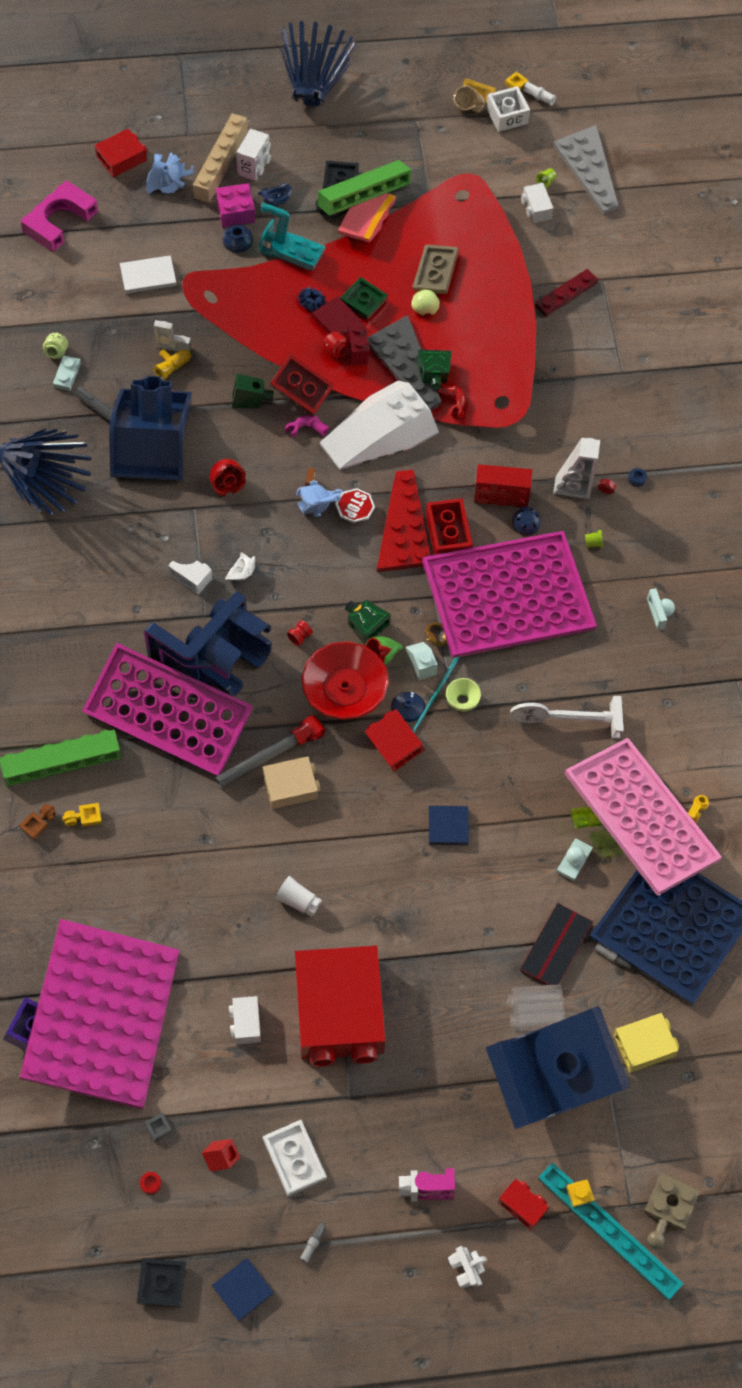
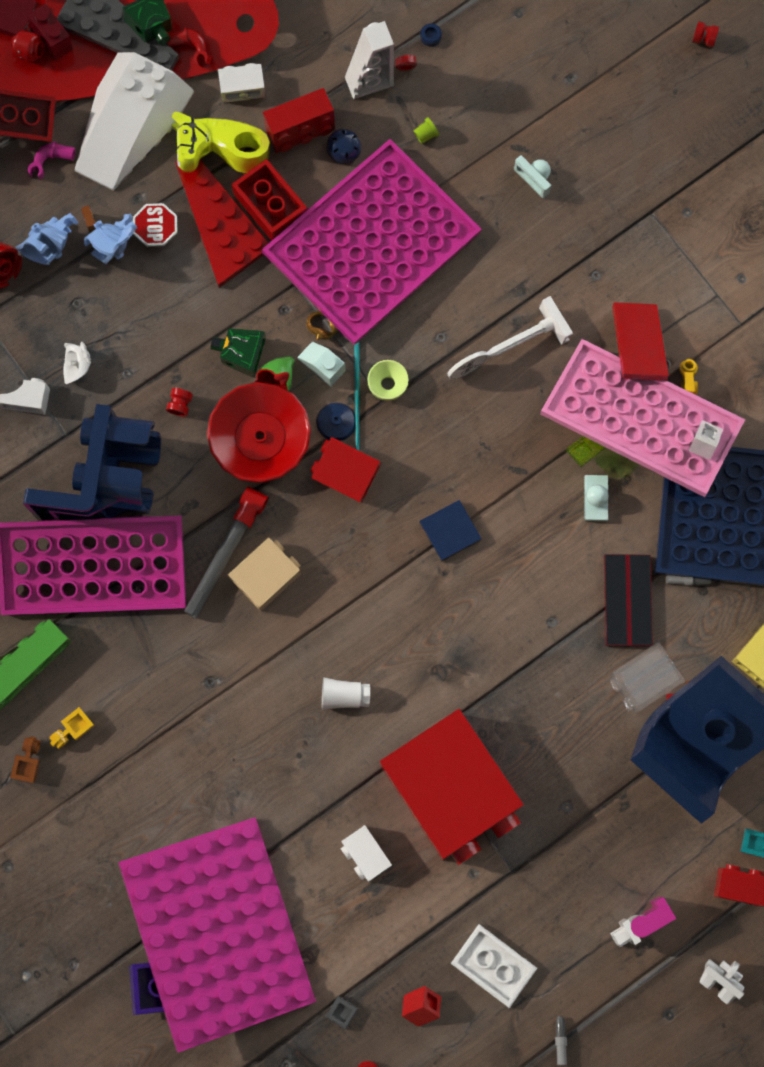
camera: 25 degrees left, 15 degrees up
none -> light blue helmet [15,213,78,265]
none -> neon yellow animal [171,112,270,173]
none -> white brick [218,63,266,103]
none -> red tile [612,302,669,381]
none -> white slope [689,420,723,460]

